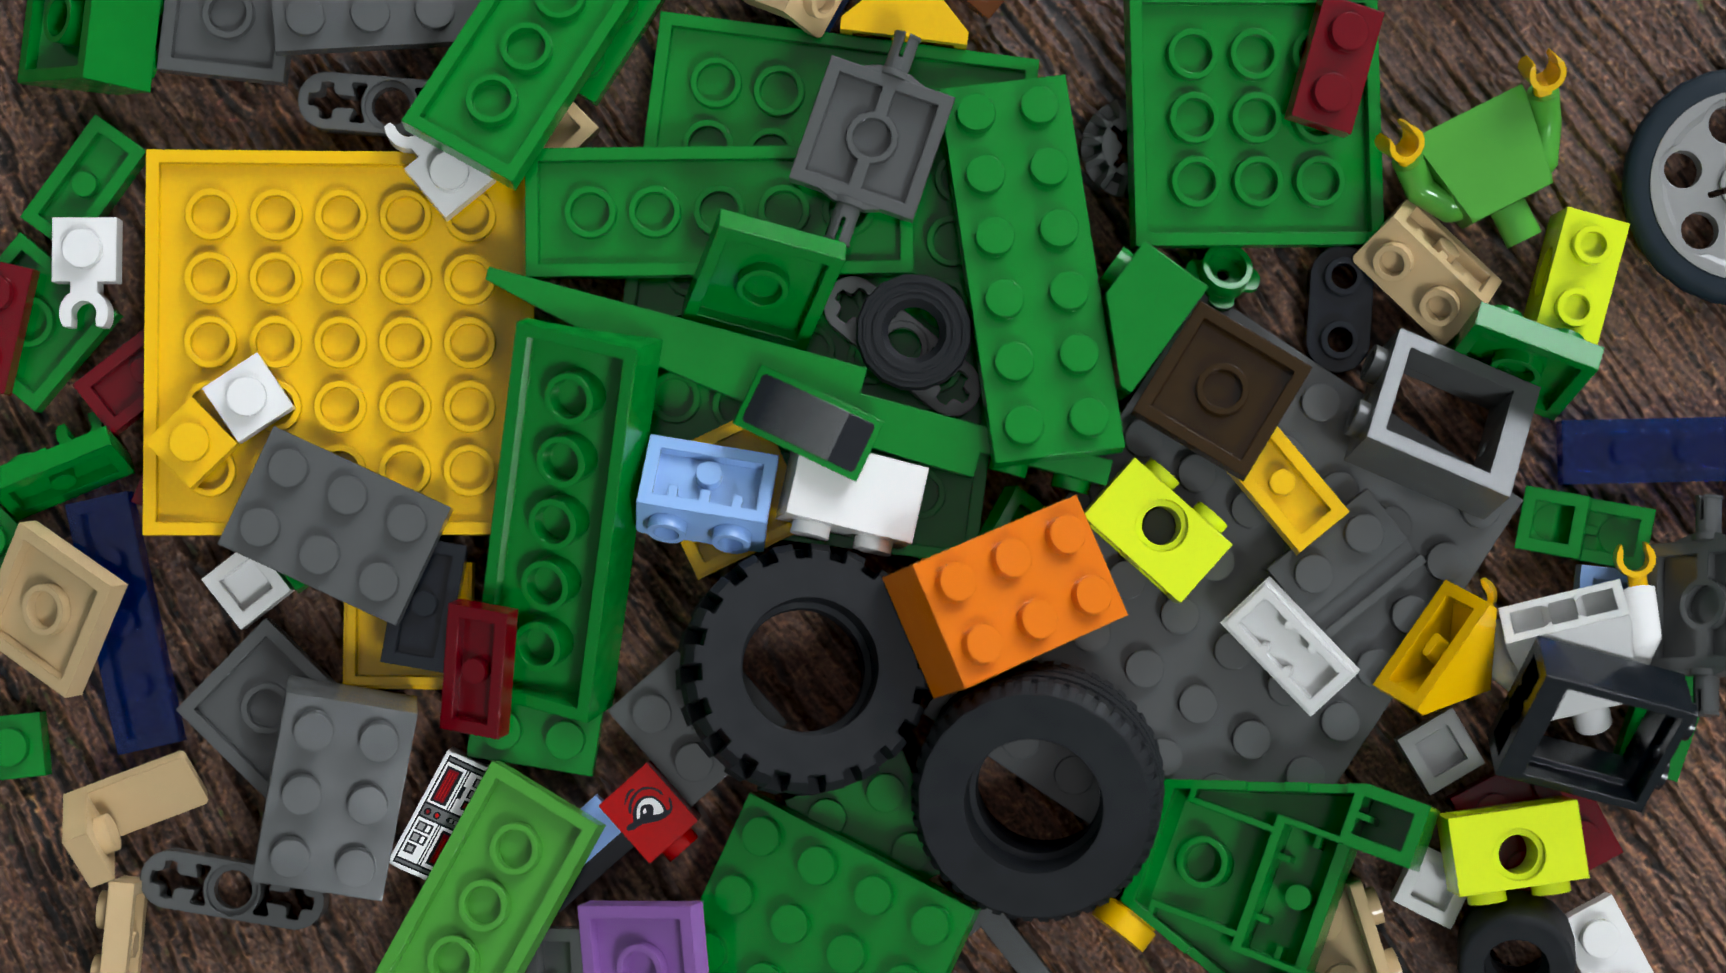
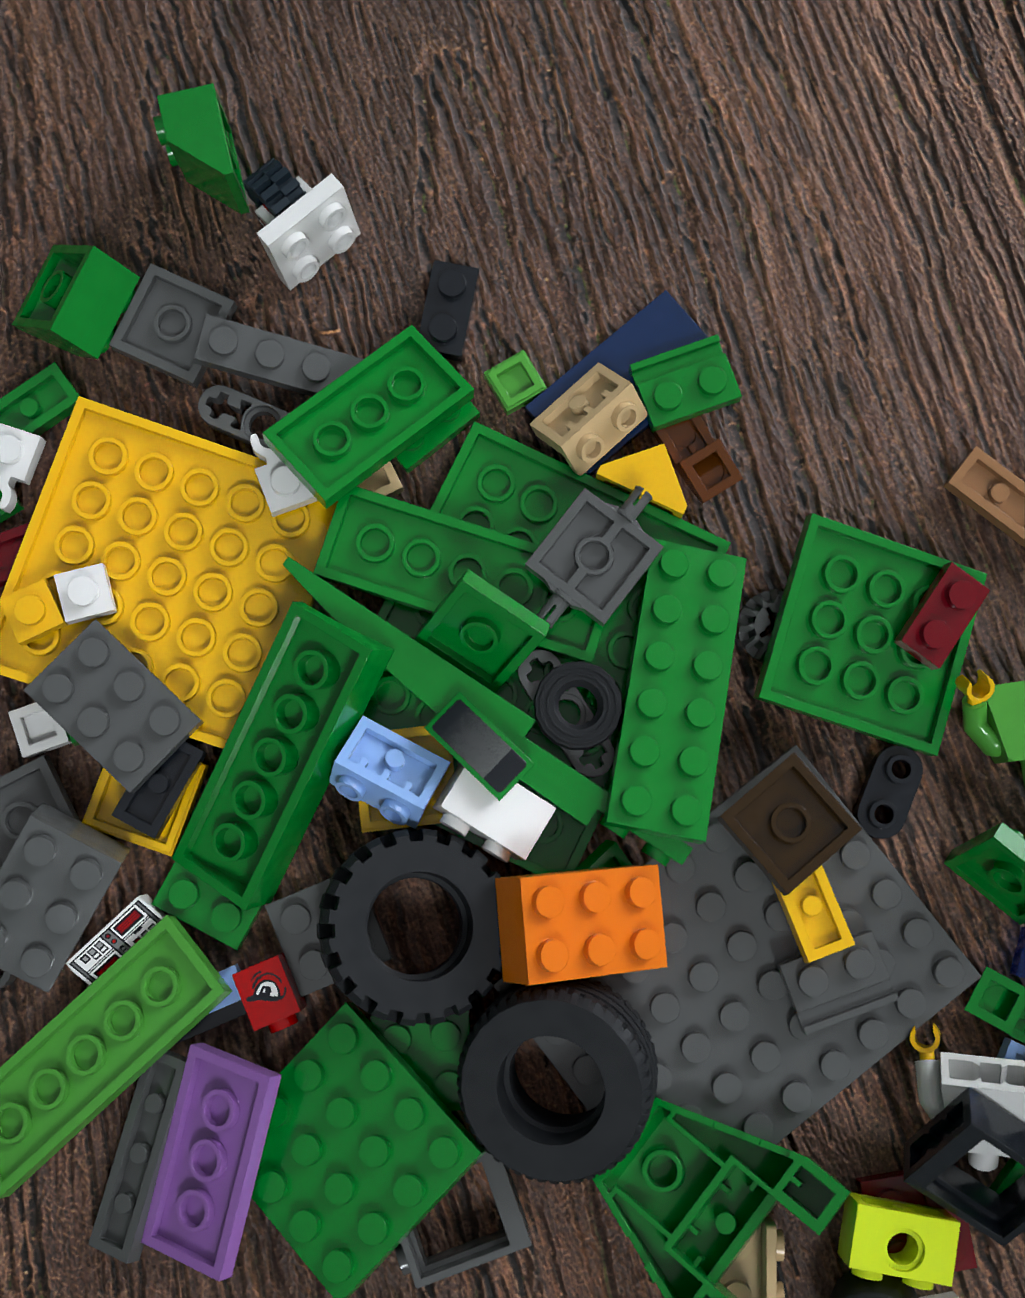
camera: 15 degrees right, 5 degrees down
dark red plate [440,598,518,740] -> none
neon yellow brick [1084,458,1233,603] -> none
yellow tile [1091,897,1156,953] -> none
green slope [1099,241,1208,401] -> none
green plate [1185,248,1260,311] -> none
white plate [1220,576,1360,717] -> none
dark grey window [1343,327,1541,520] -> none
tan bracket [1353,198,1502,345] -> none
yellow slope [1372,580,1497,715] -> none
white plate [1389,847,1467,929] -> none
light grey plate [1393,707,1485,795] -> none

